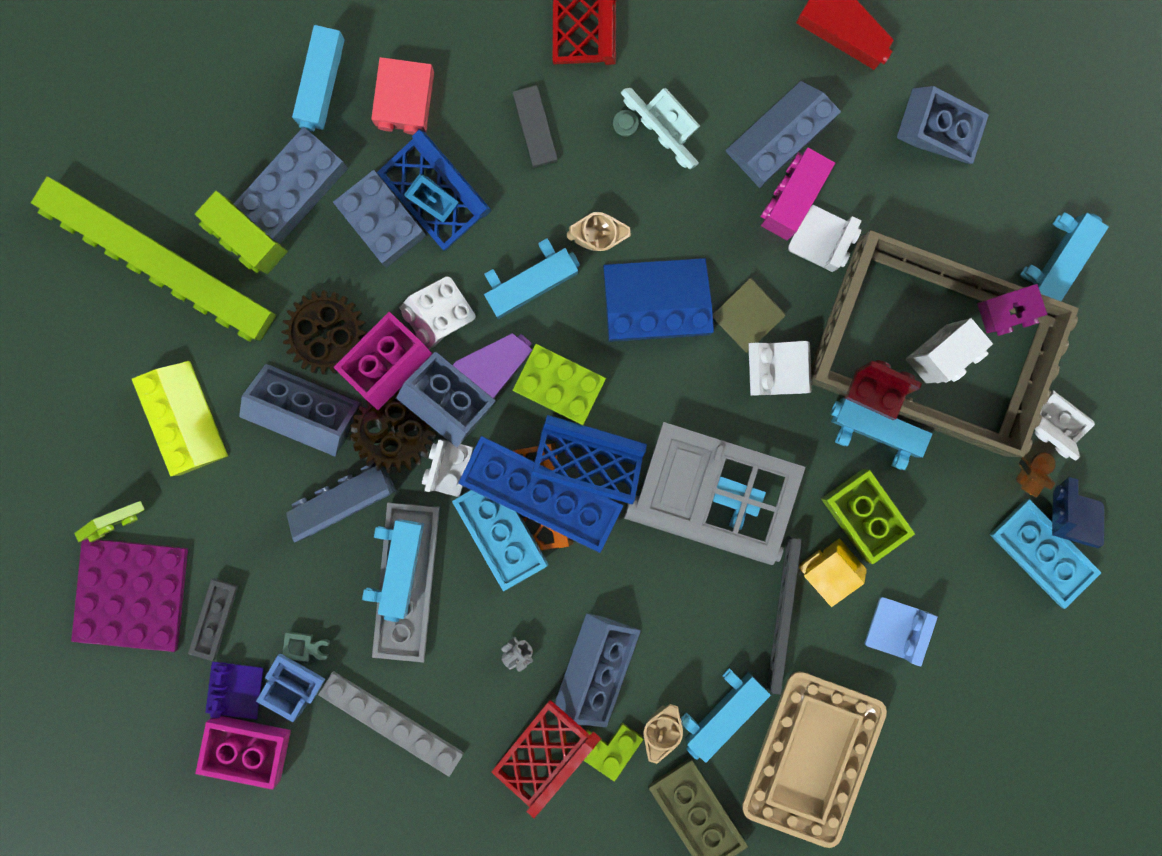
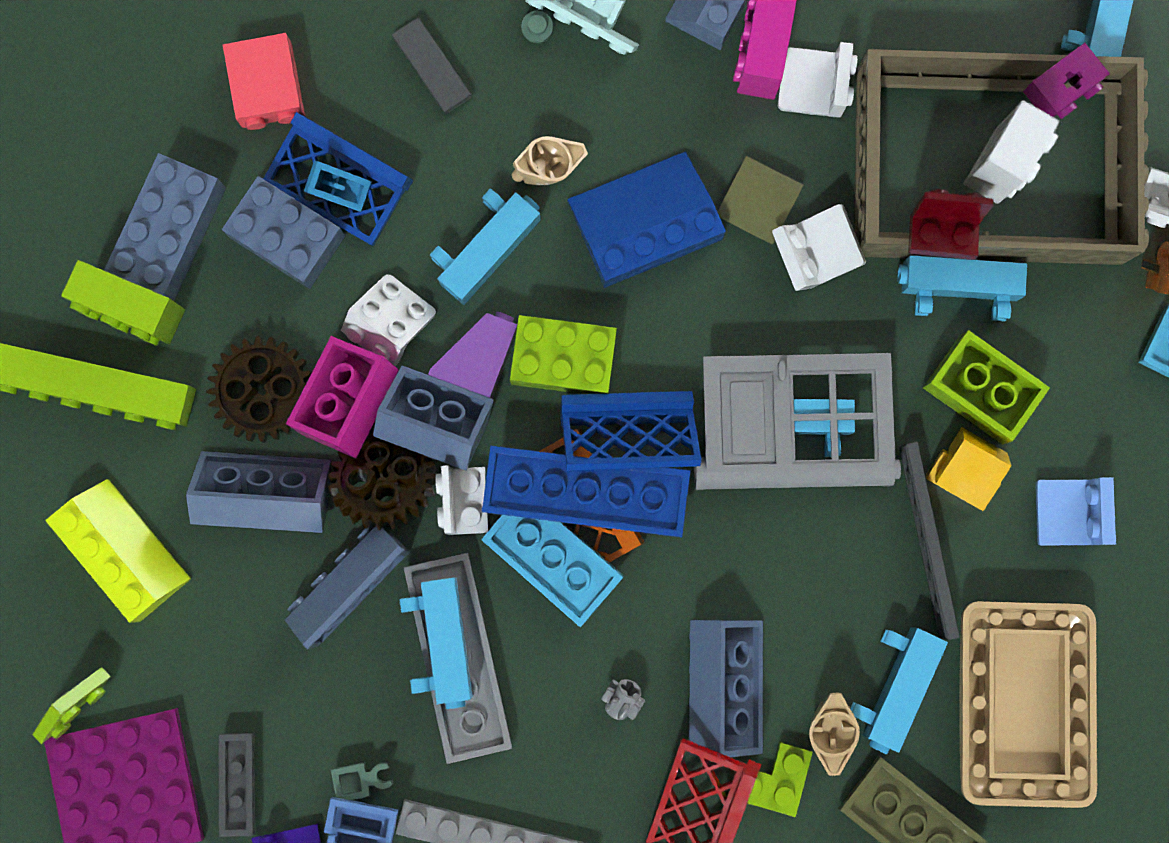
camera: 25 degrees left, 5 degrees down
medium azure brick [292,25,345,132] -> none

